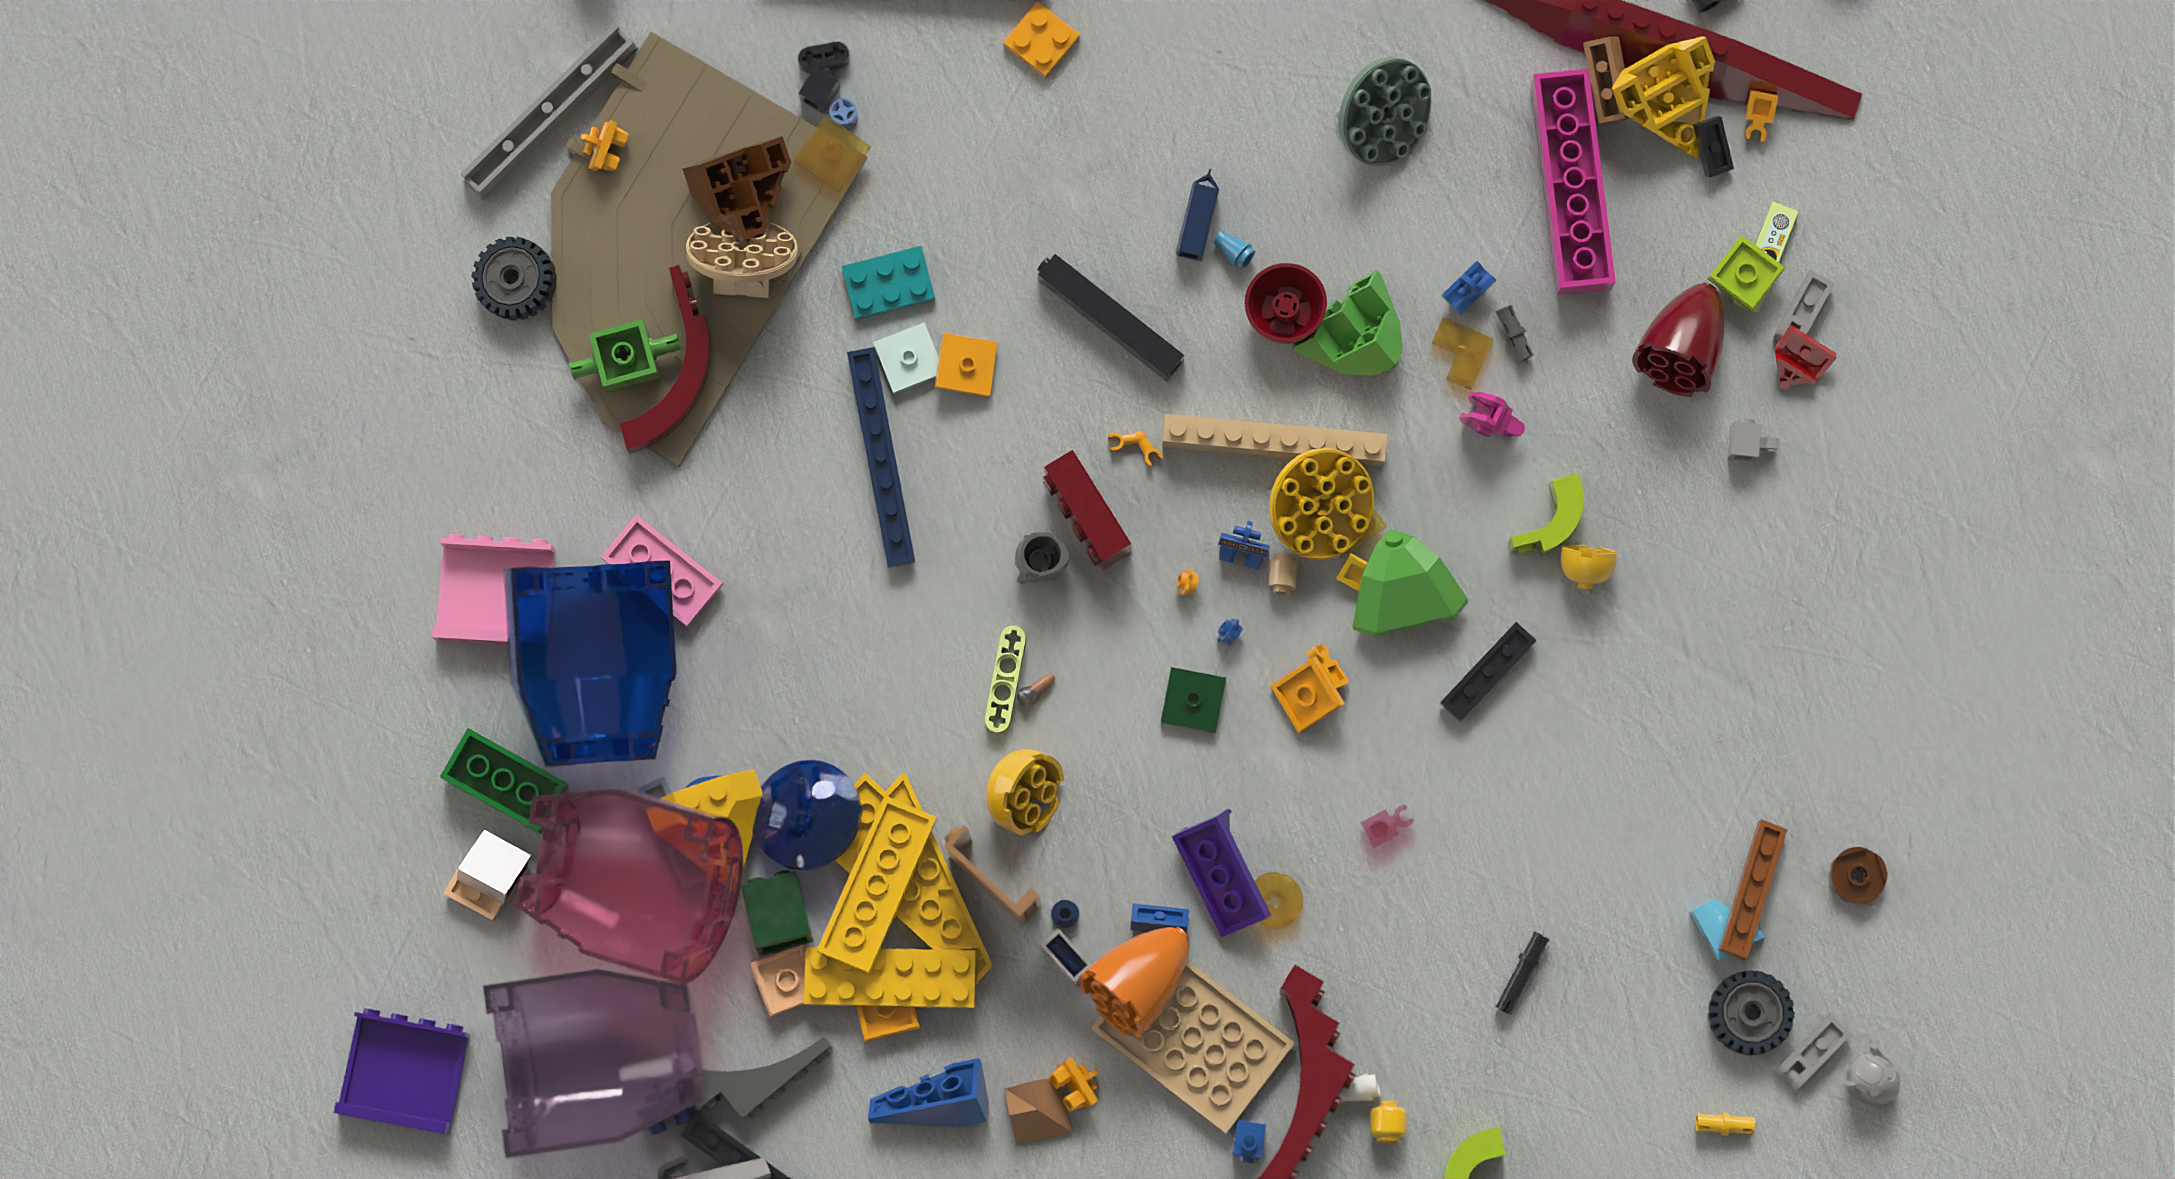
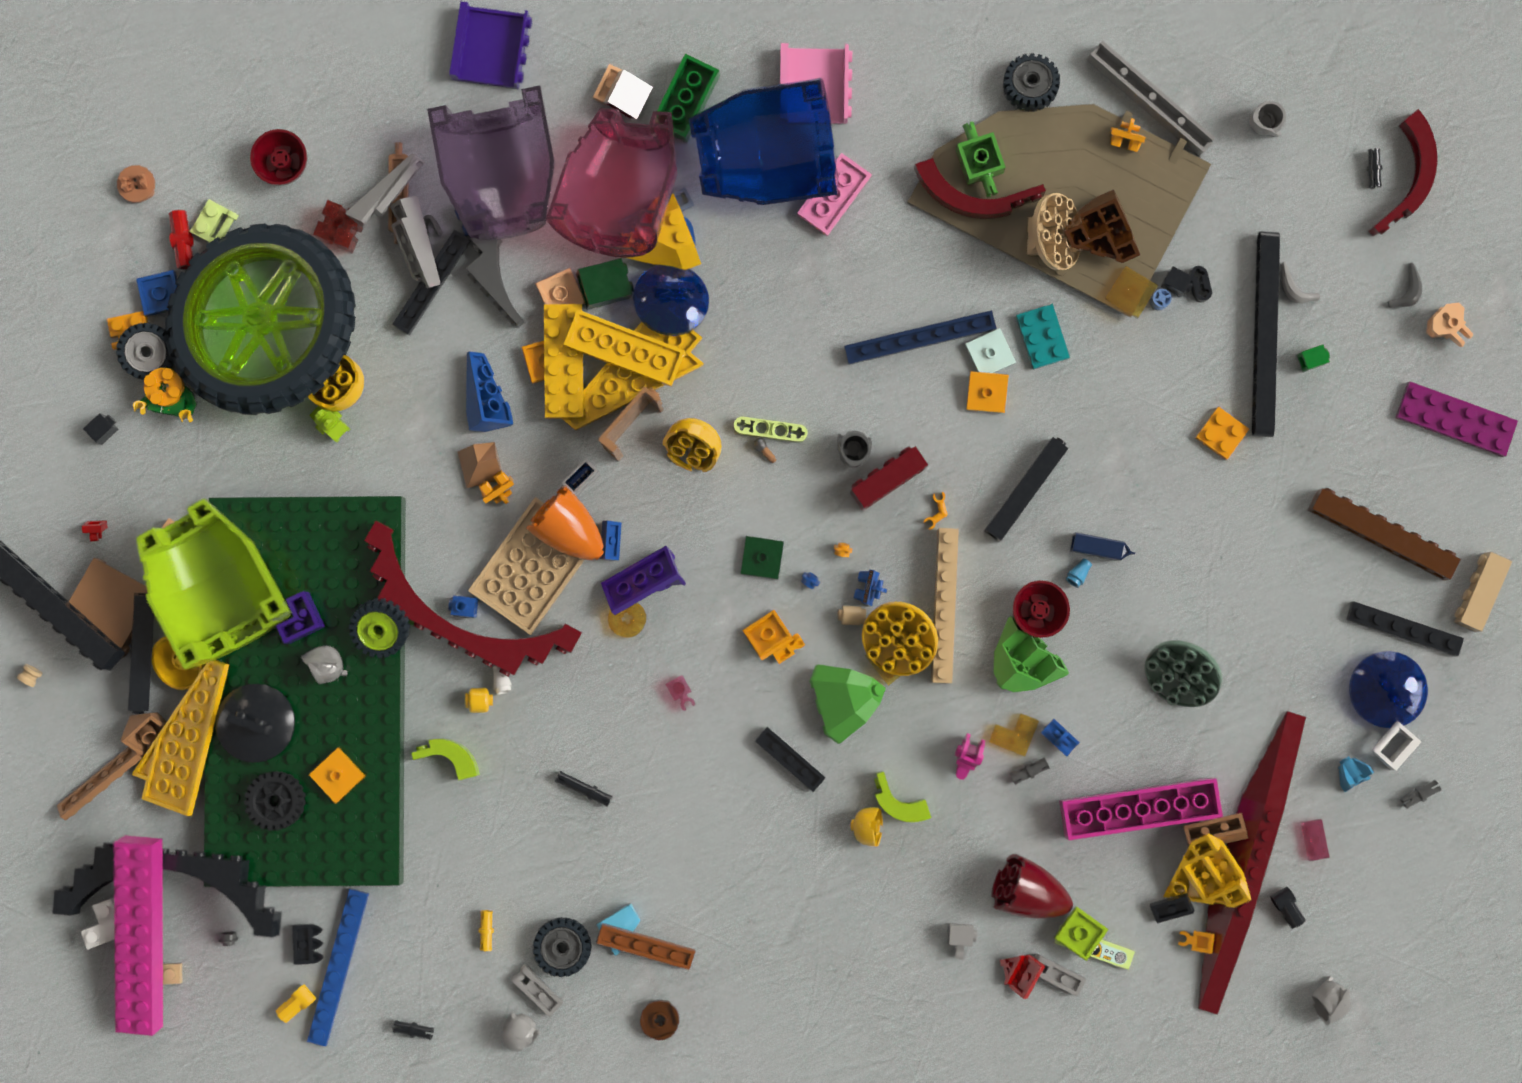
camera: 85 degrees right, 5 degrees up
dark blue plate [1051,900,1079,928] -> none
yellow plate [1336,553,1368,591] -> none

